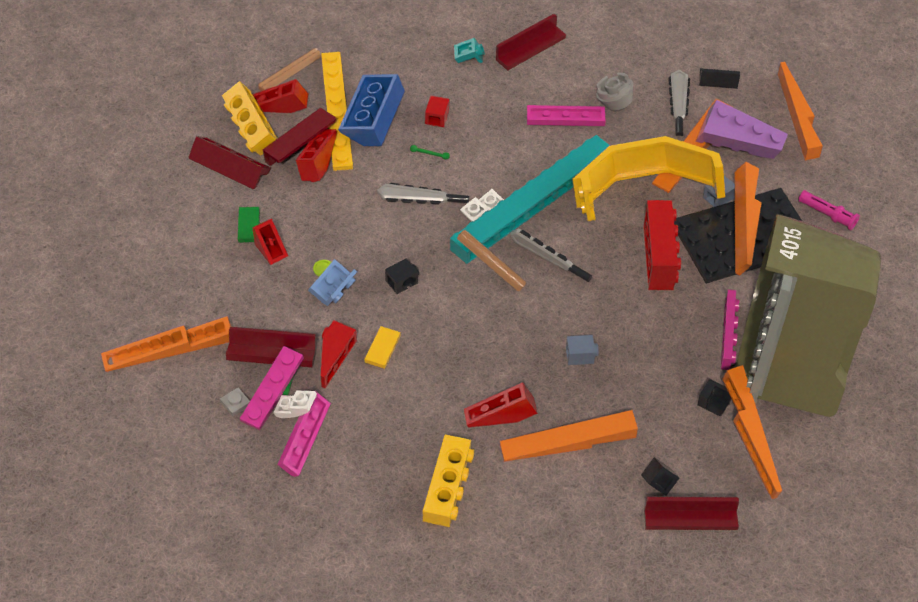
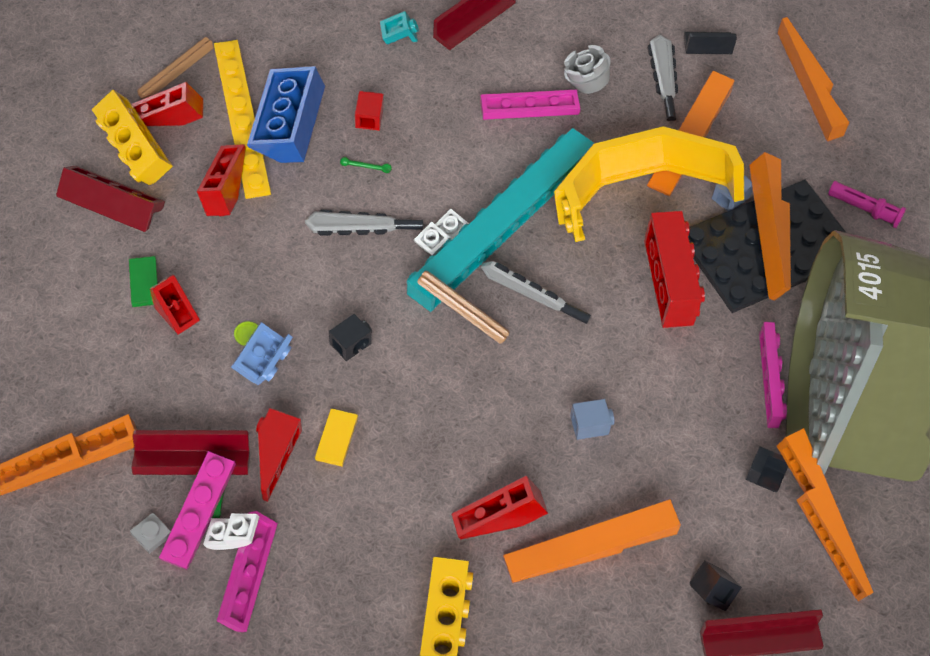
camera: 10 degrees left, 5 degrees up
dark red panel [263,107,336,166] -> none
medium lavender wedge [696,100,788,159] -> none

